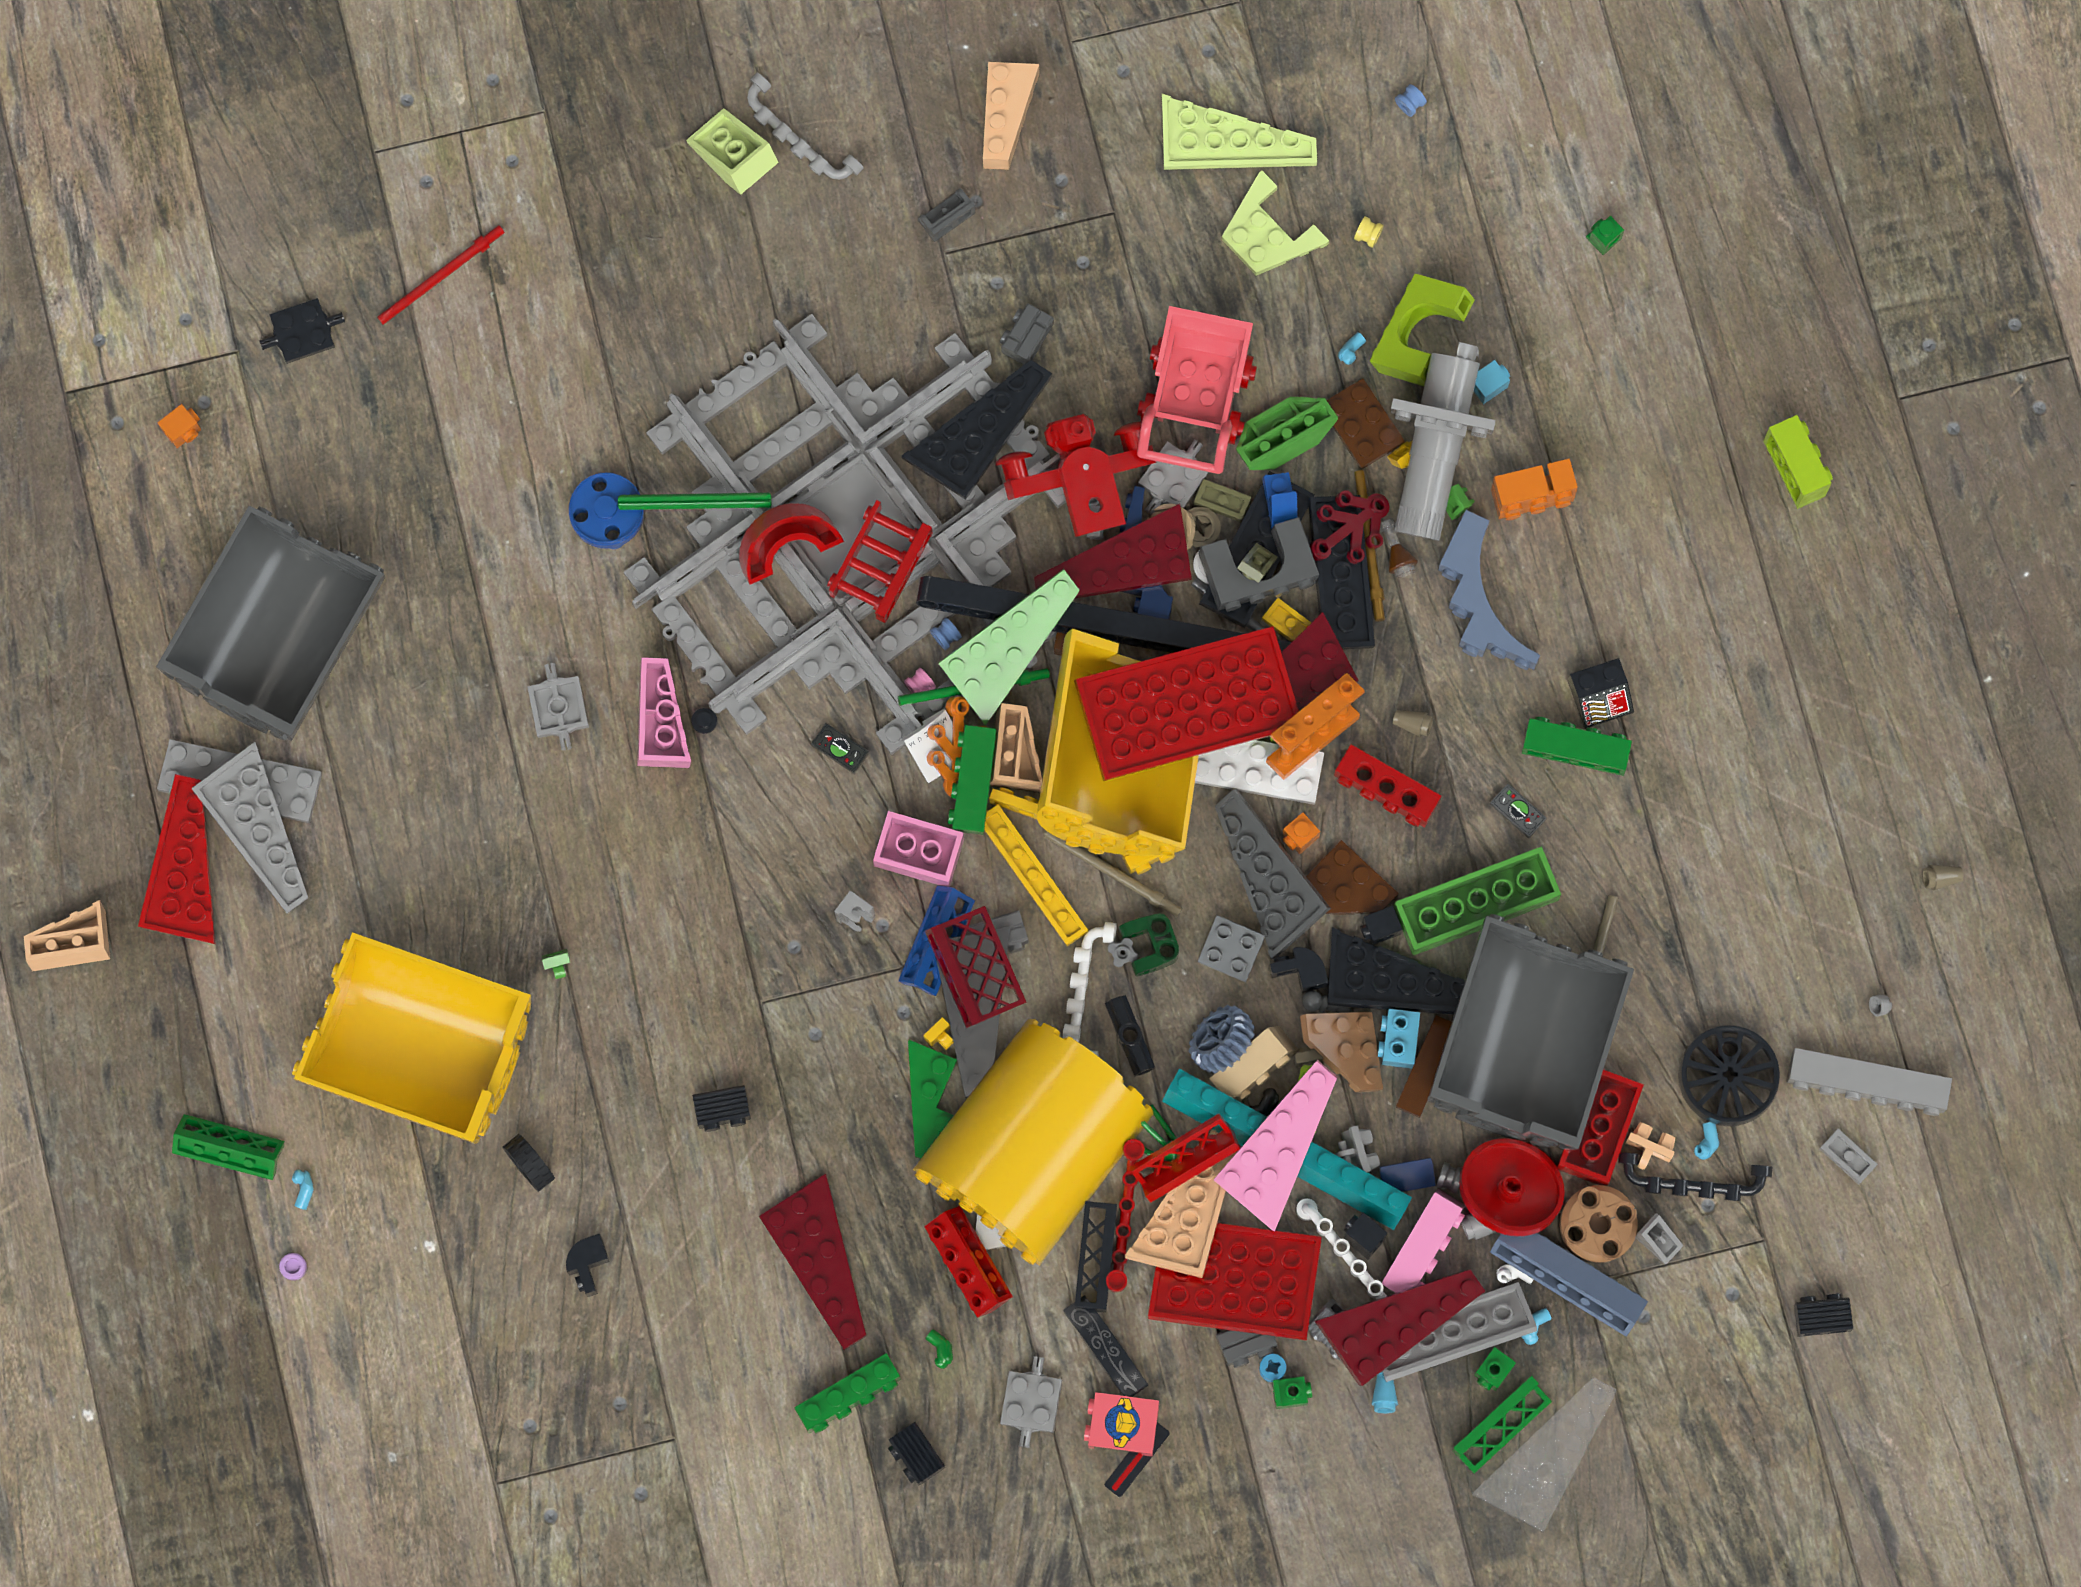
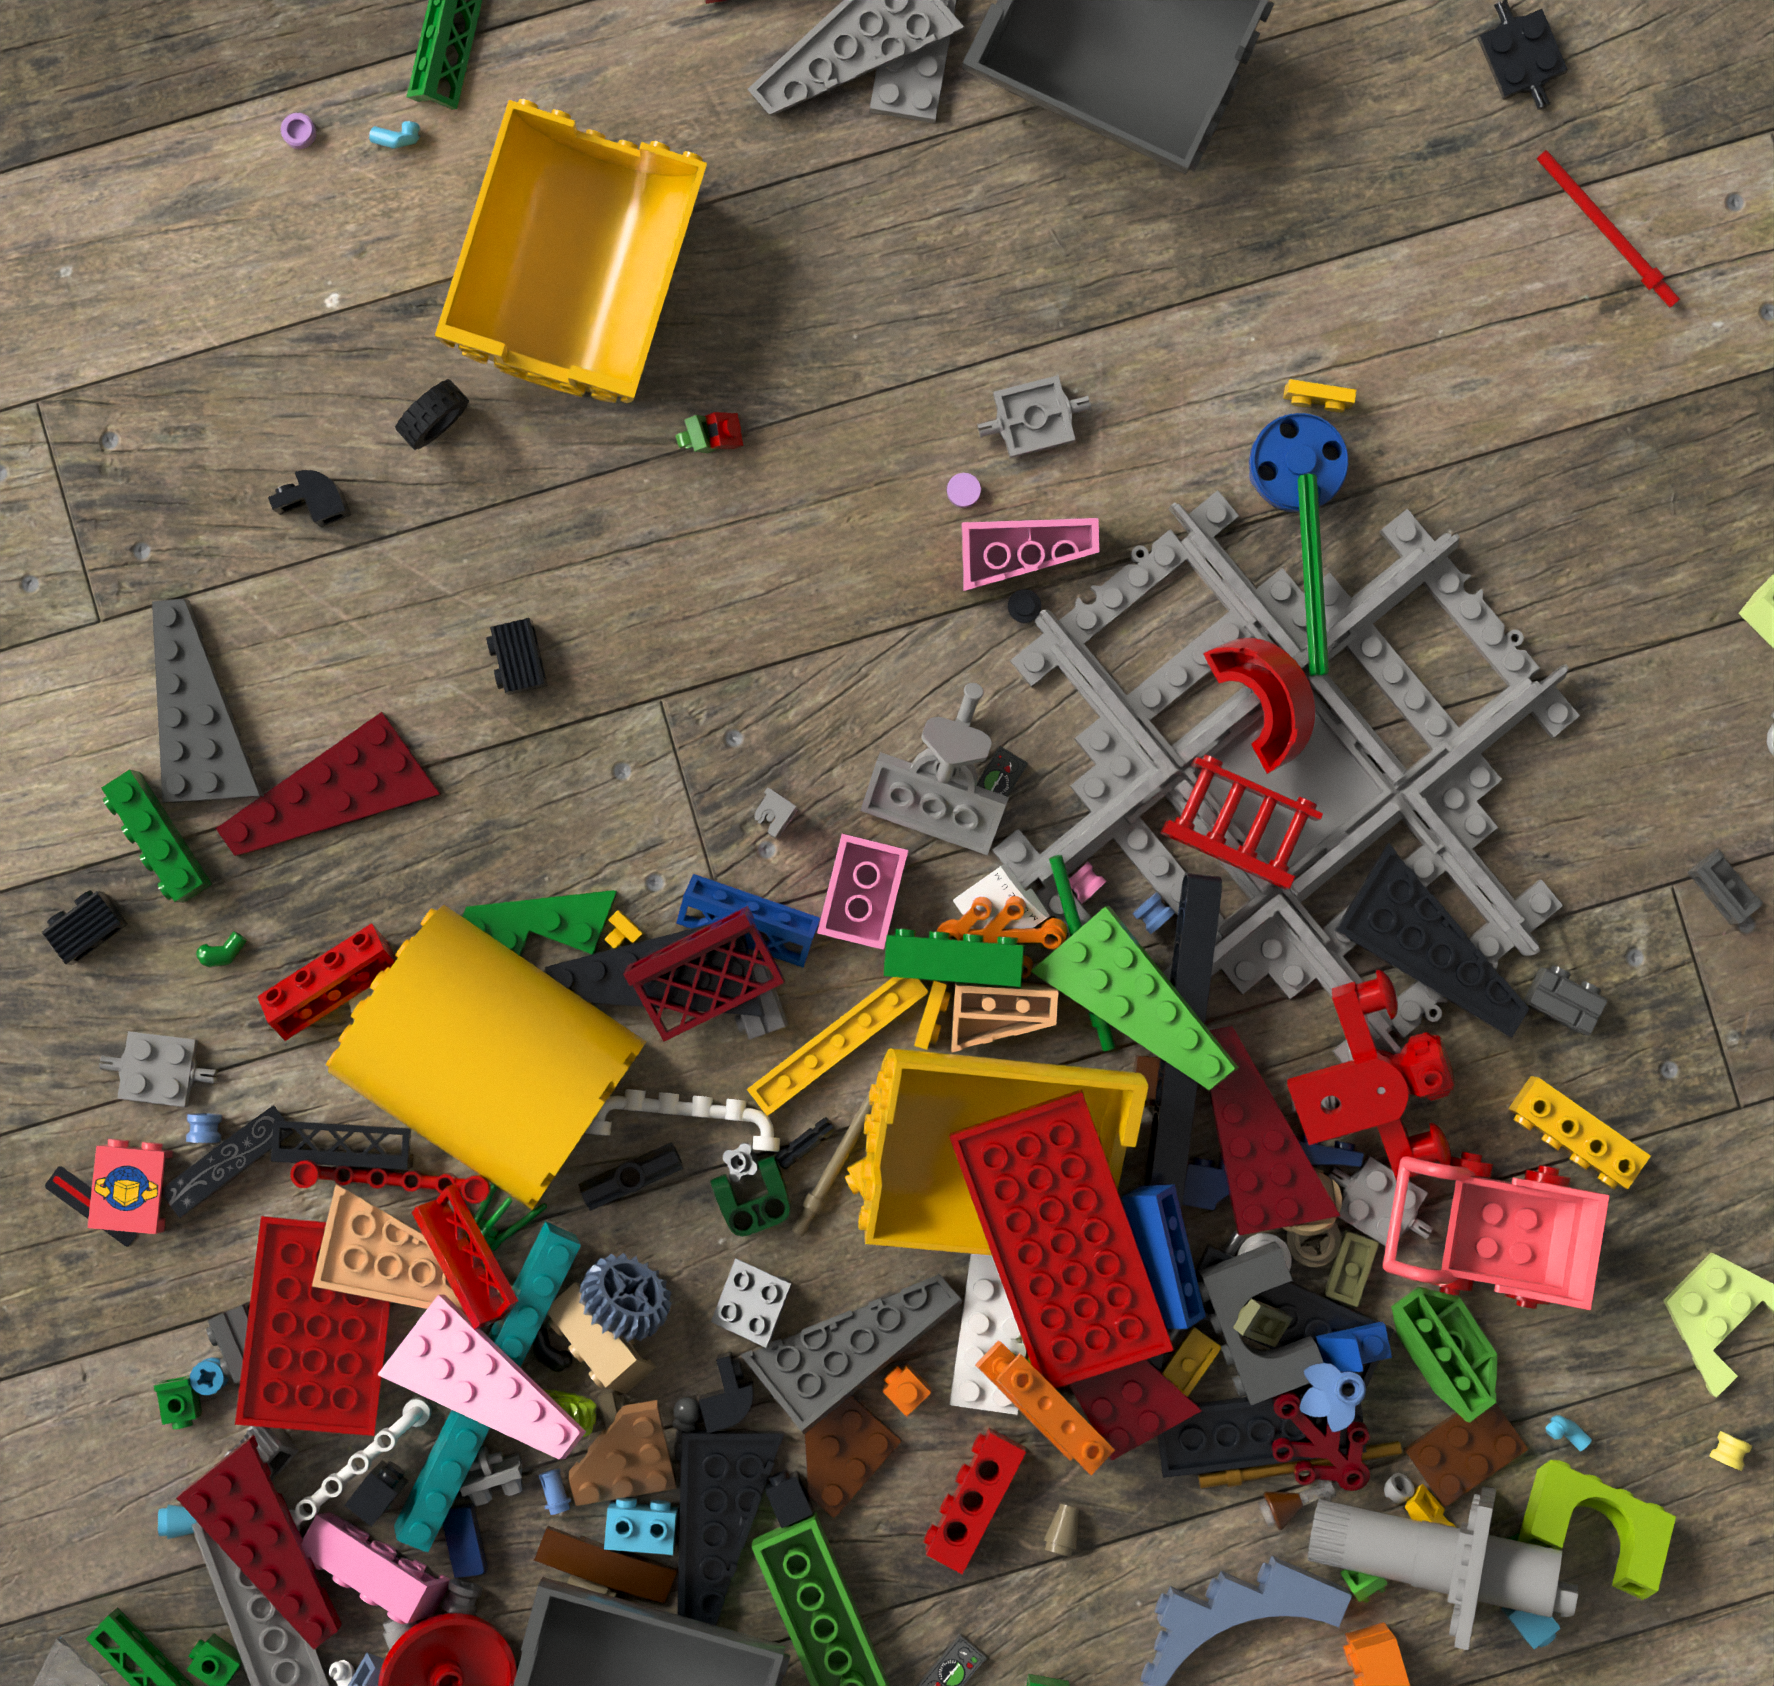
camera: 85 degrees right, 10 degrees up
none -> dark grey wing [152,599,264,803]
none -> medium blue wheel [186,1113,222,1143]
none -> medium blue pin [538,1468,571,1515]
none -> red plate [705,412,744,449]
none -> black axle [775,1117,836,1169]
none -> light grey plate [860,683,1009,856]
none -> lavender tile [947,473,981,508]
none -> blue brick [1122,1184,1206,1329]
none -> yellow plate [1283,379,1357,413]
none -> medium blue plate [1300,1363,1366,1432]
none -> light grey hinge [1384,1473,1415,1504]
none -> yellow brick [1508,1076,1651,1190]

